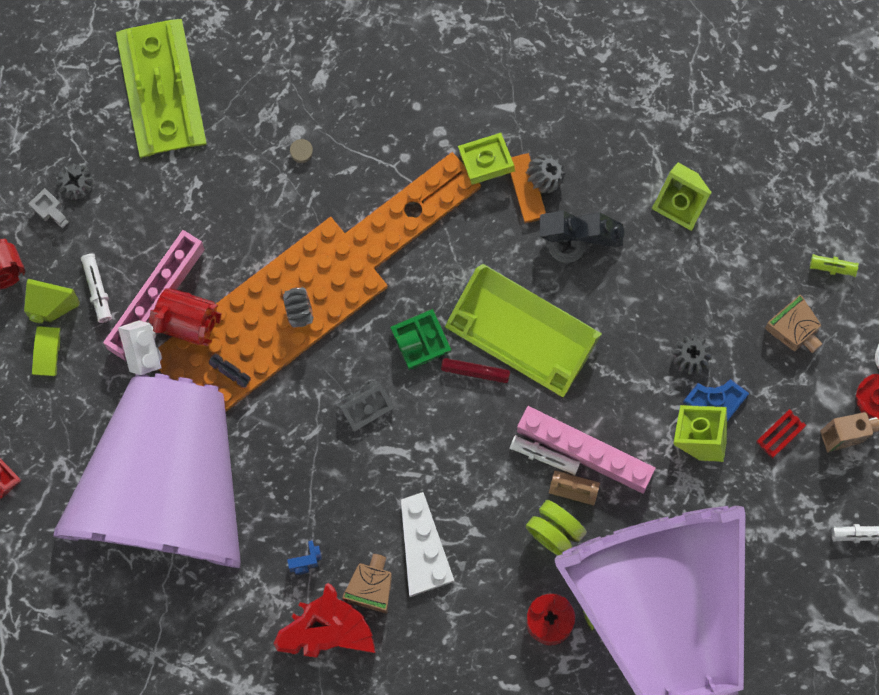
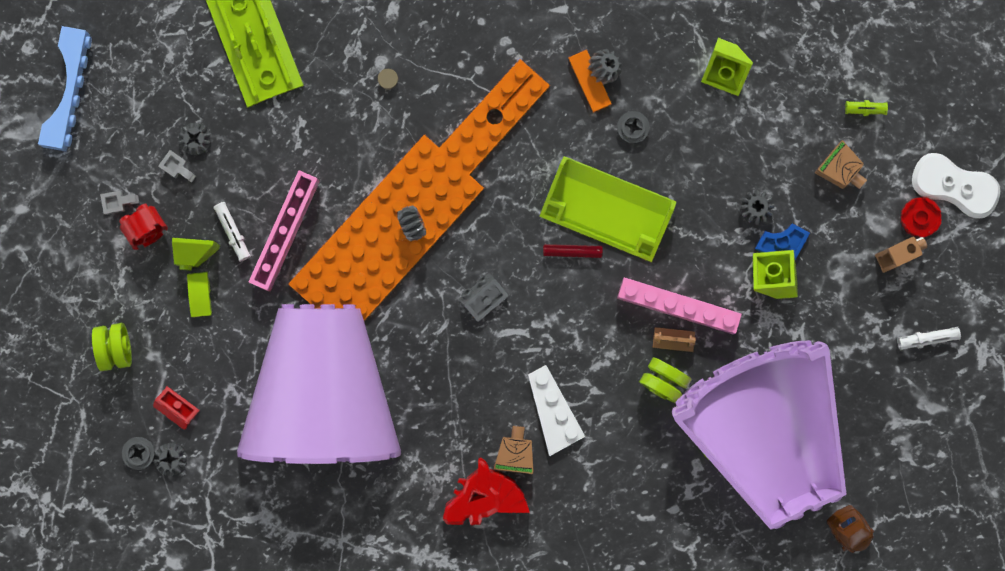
camera: 10 degrees left, 10 degrees up
white brick [118,321,162,375] -> none
red container [149,288,222,346] -> none
black axle [209,354,251,388] -> none
blue bracket [287,540,322,575] -> none
green plate [390,309,452,370] -> none
lime plate [458,133,515,185] -> none
white pin [510,435,580,476] -> none
red brick [526,594,575,646] -> none
black arch [540,210,625,247] -> none
red tile [756,409,806,459] -> none

